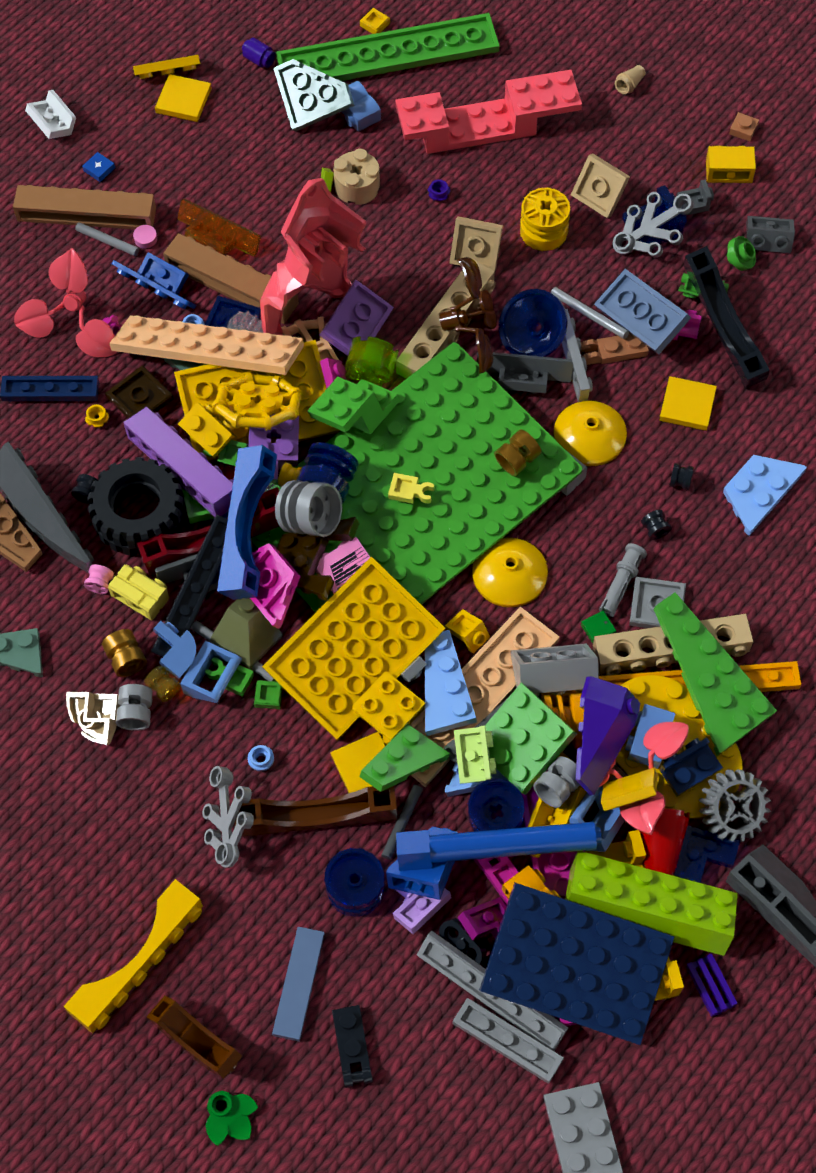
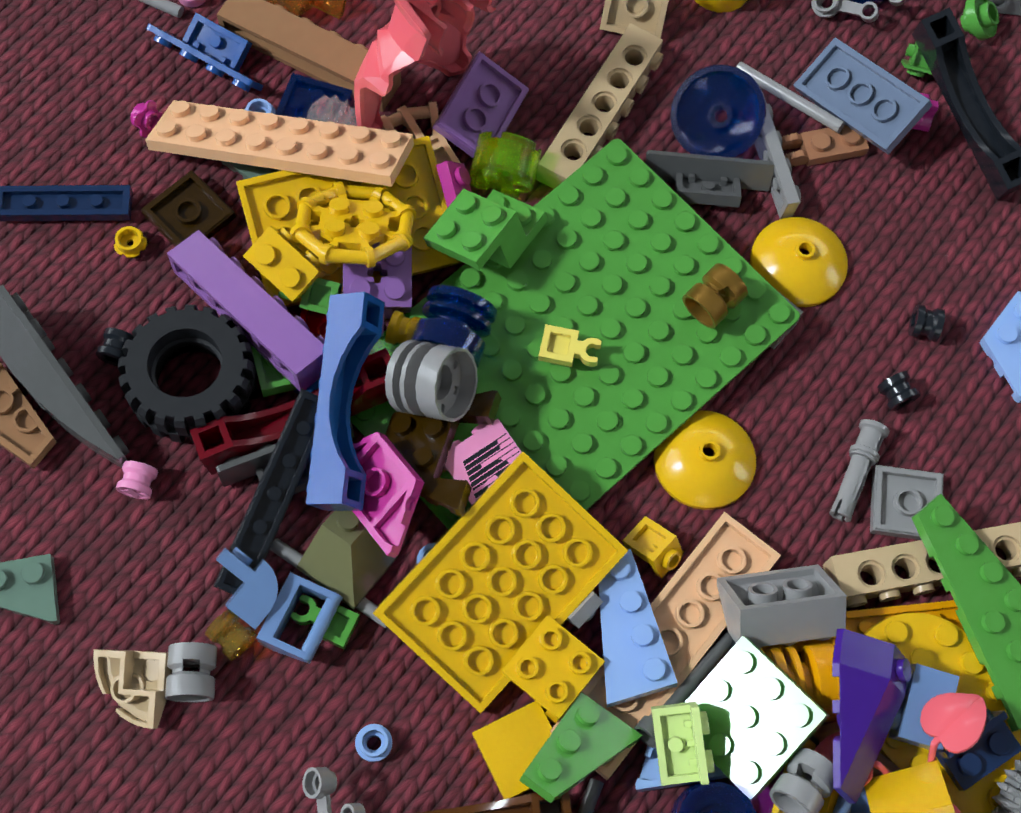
camera: 10 degrees left, 5 degrees up
coral plant [14,248,117,357] -> none
pearl gold wheel [102,629,147,677] -> none
light yellow brick [108,564,169,620] -> none
bright green tile [254,680,283,709] -> none
reddish brown plant [439,257,497,374] -> none
green tile [581,611,616,644] -> none
yellow tile [659,376,717,431] -> none

